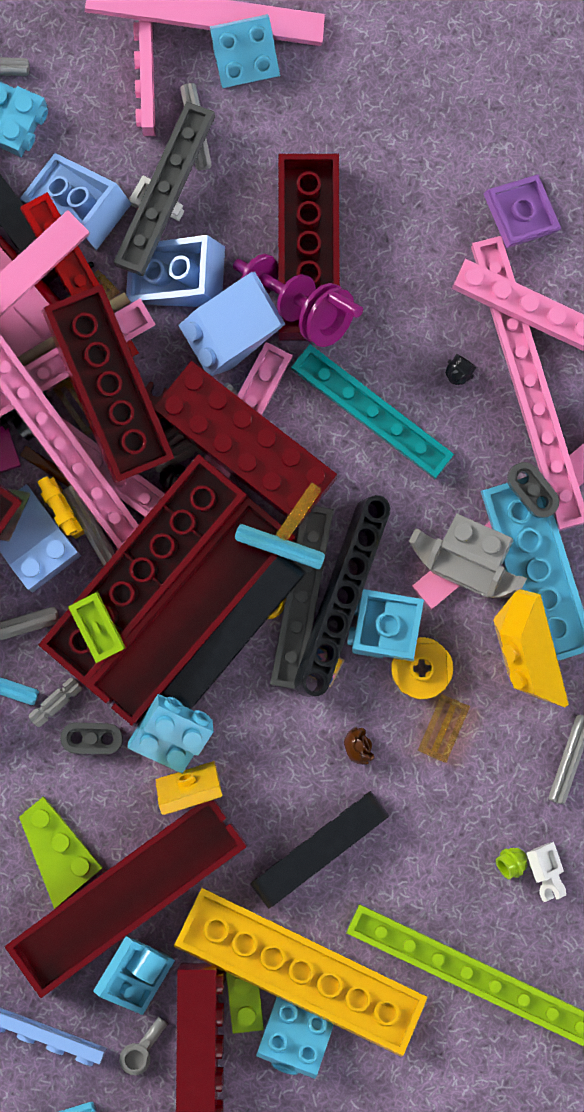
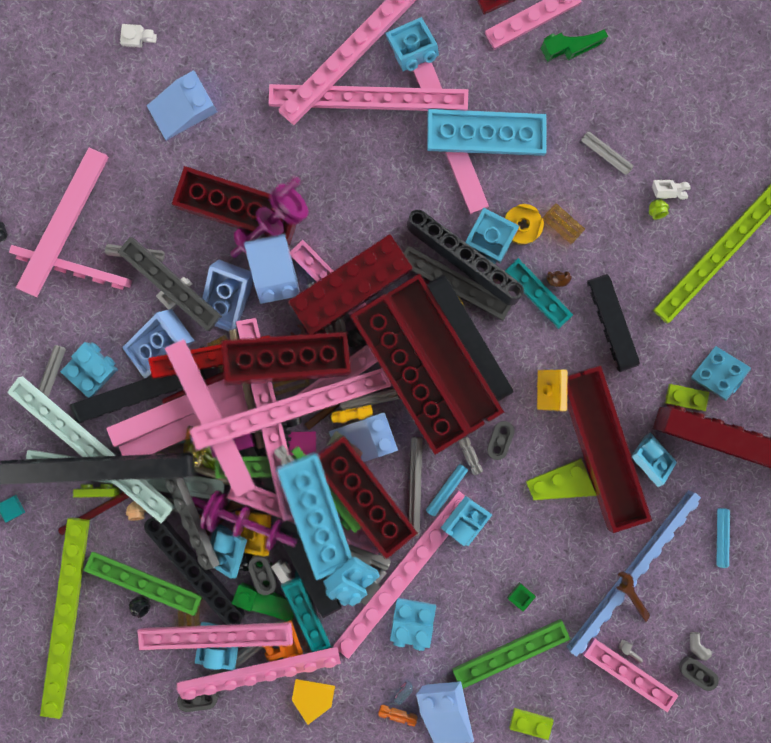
camera: 75 degrees left, 5 degrees up
lime plate [68,592,126,663] -> none
light grey plate [119,1016,168,1075] -> none
medium azure plate [128,694,214,773] -> none
yellow plate [174,888,428,1057] -> none
medium azure plate [209,14,280,88] -> none
medium azure axle [235,524,325,569] -> none
clear yellow tile [275,483,321,541] -> none
teal plate [291,344,454,480] -> none
light grey plate [409,513,527,598] -> none
black plate [445,354,477,385] -> none
medium lavender tile [484,174,561,248] -> none
yellow wedge [493,589,569,708] -> none
dark grey plate [507,462,559,518] -> none
none -> white plate [120,24,157,48]
none -> light blue slope [147,70,217,140]
none -> teal tile [504,258,573,329]

